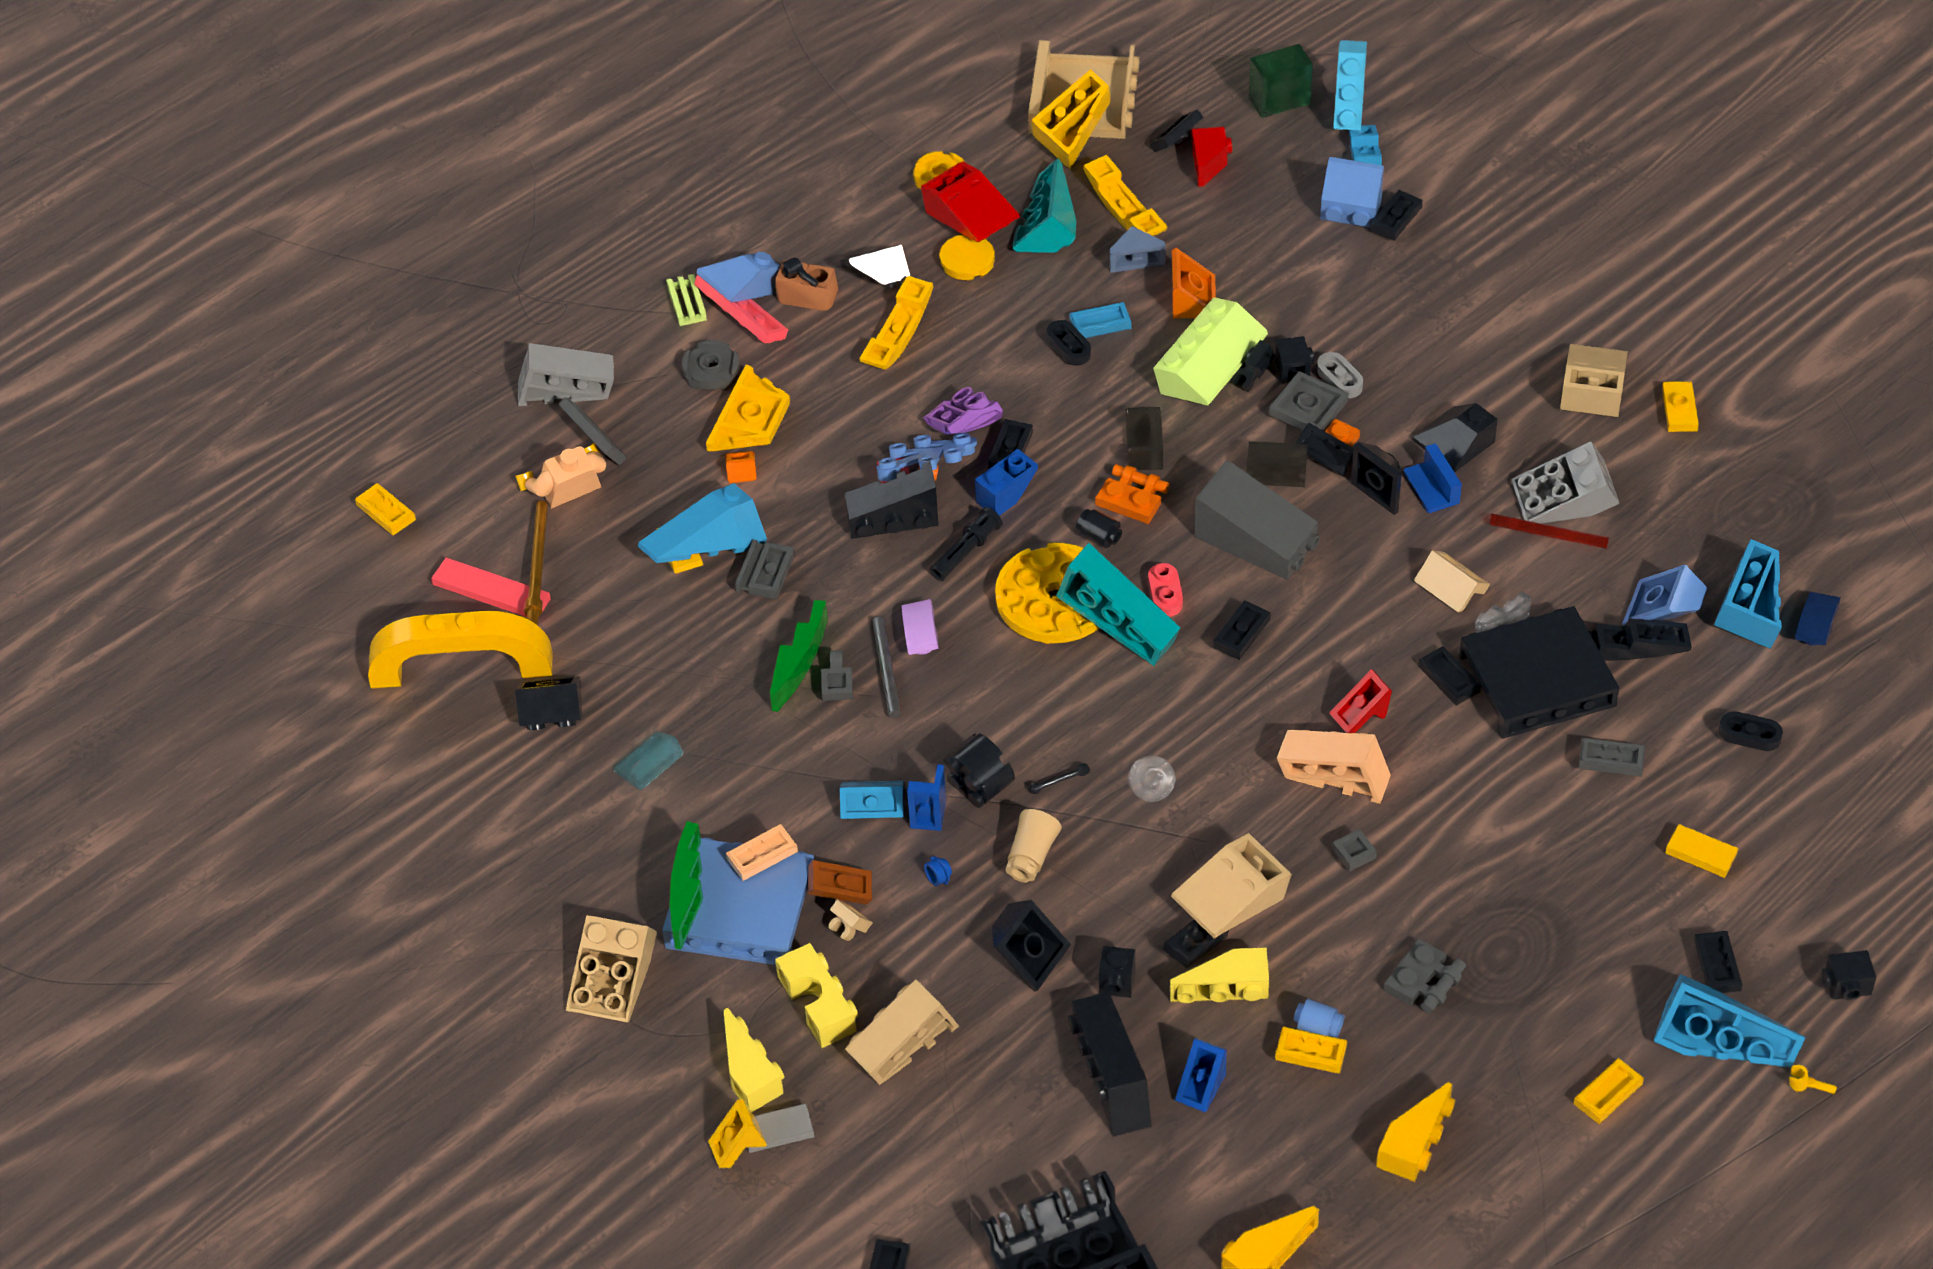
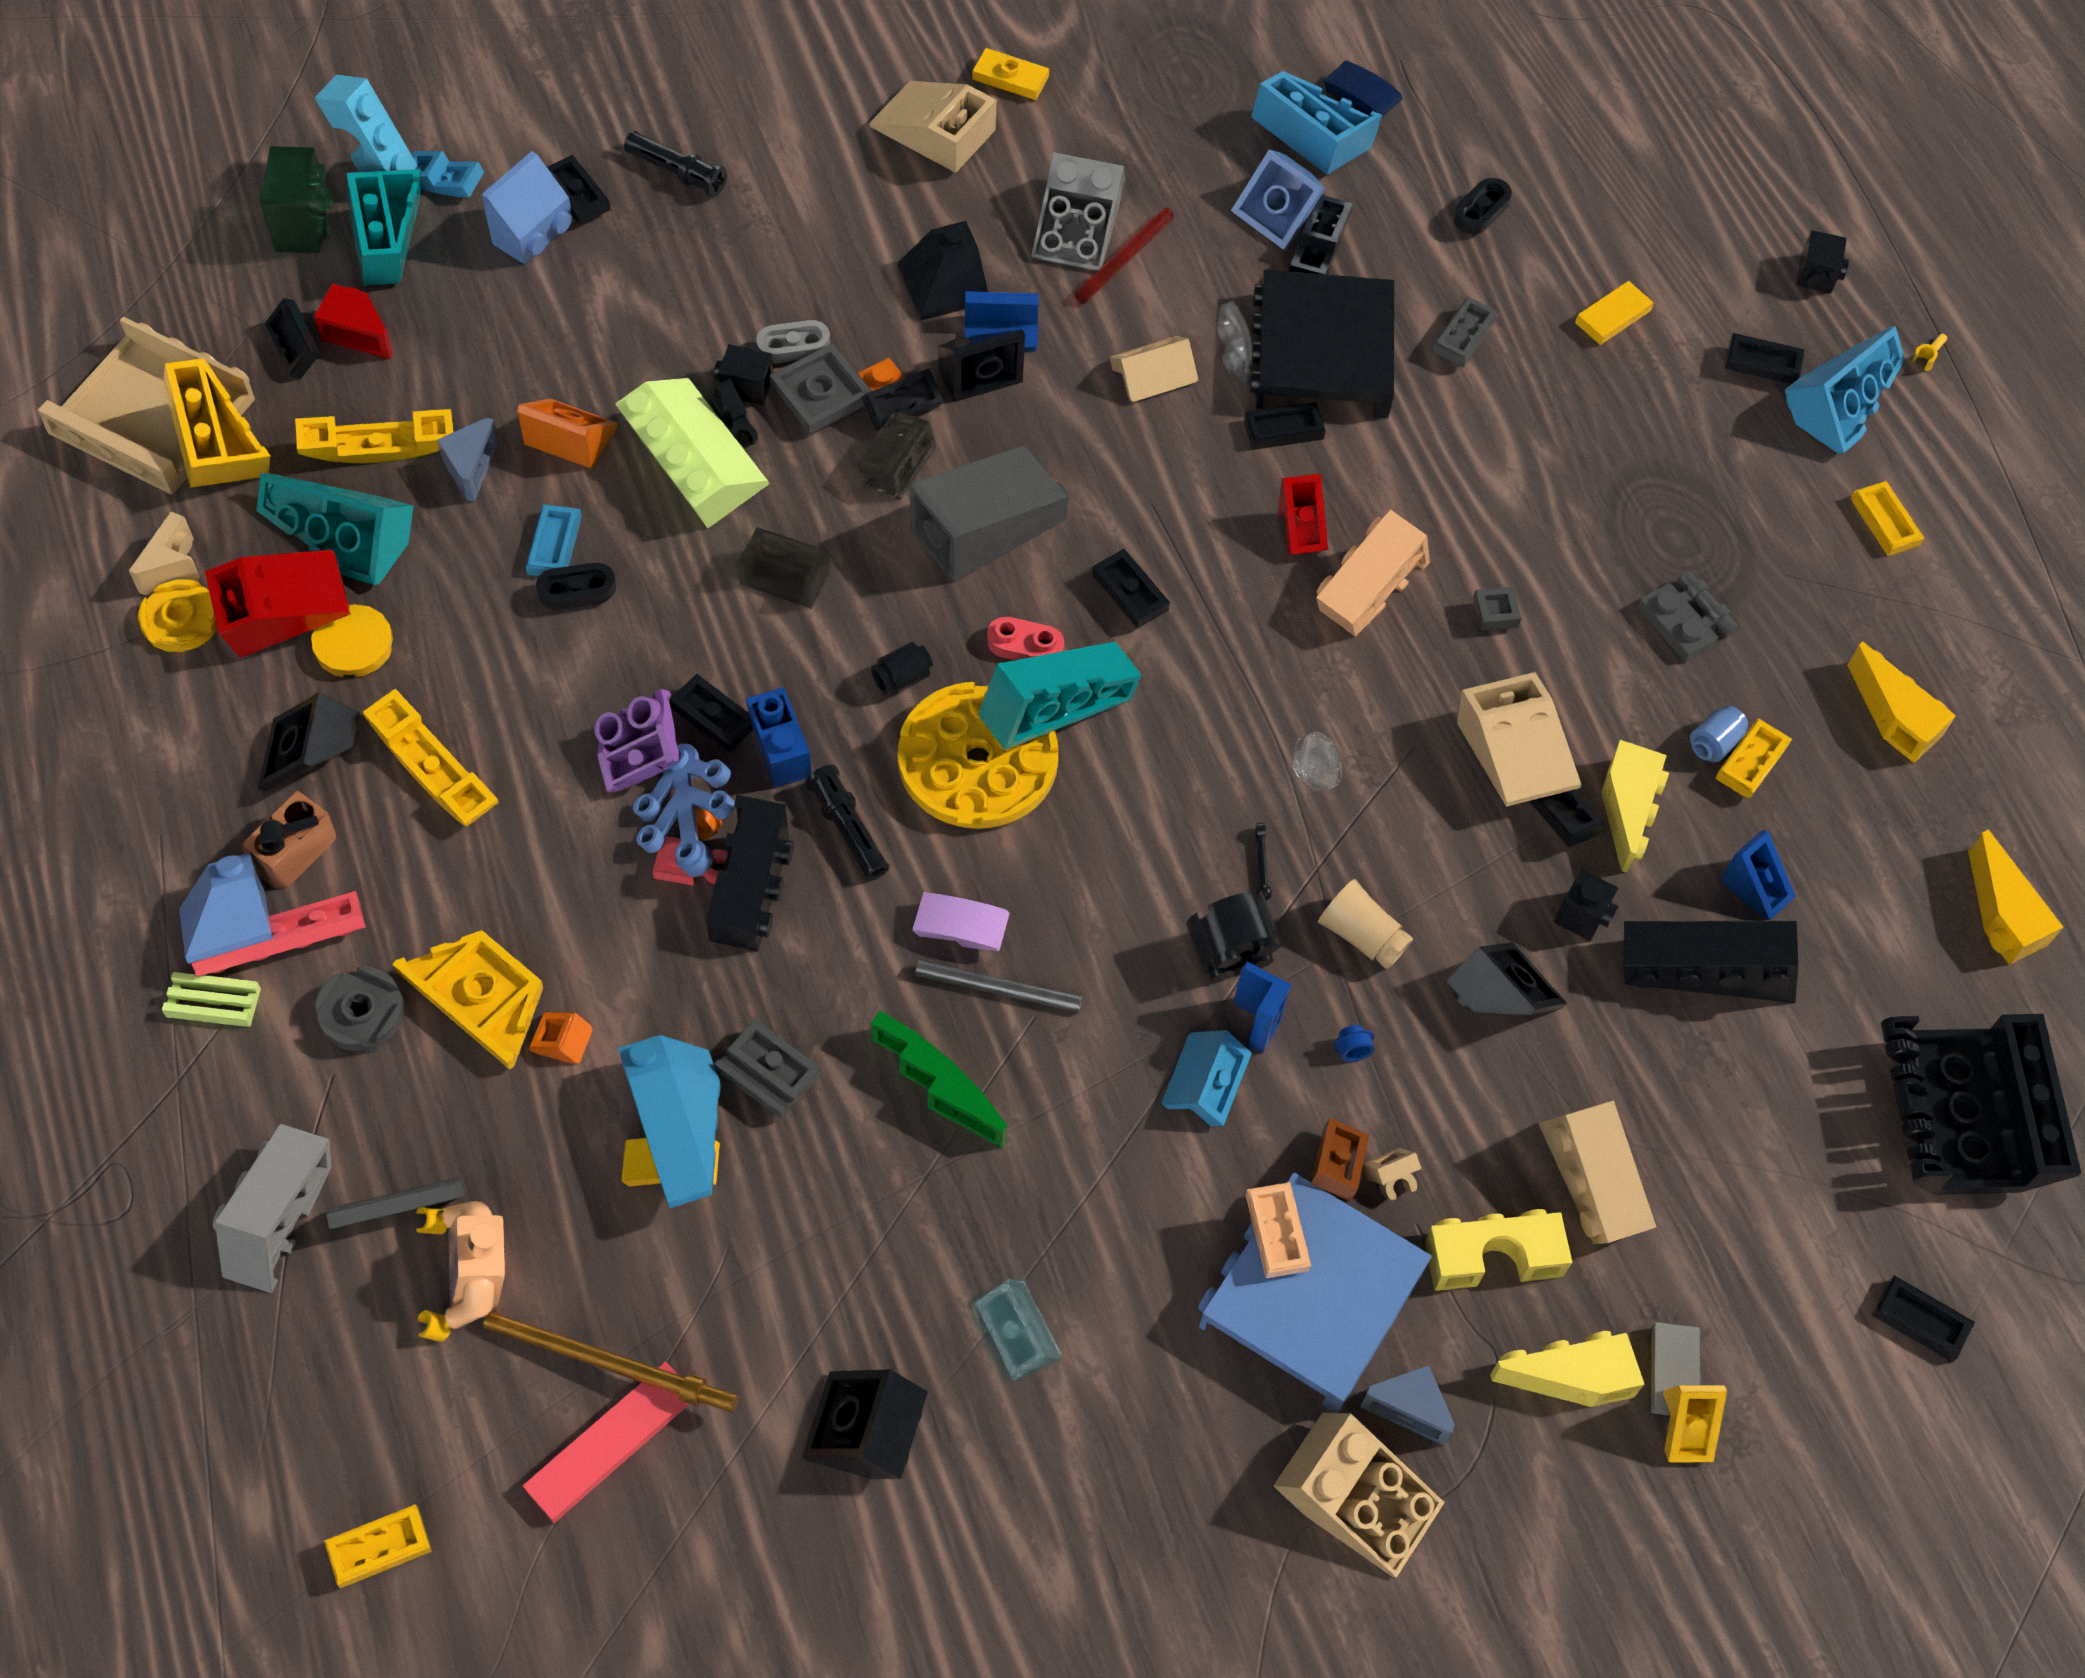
camera: 75 degrees left, 10 degrees up
yellow arch [368,611,553,688] -> none
green slope [670,821,704,950] -> none
dark grey plate [821,650,853,701] -> none
orange plate [1095,464,1170,524] -> none
none -> tan slope [129,512,200,596]
none -> teal wedge [346,169,421,286]
none -> black pin [624,131,727,197]
none -> sand blue slope [1360,1365,1455,1446]

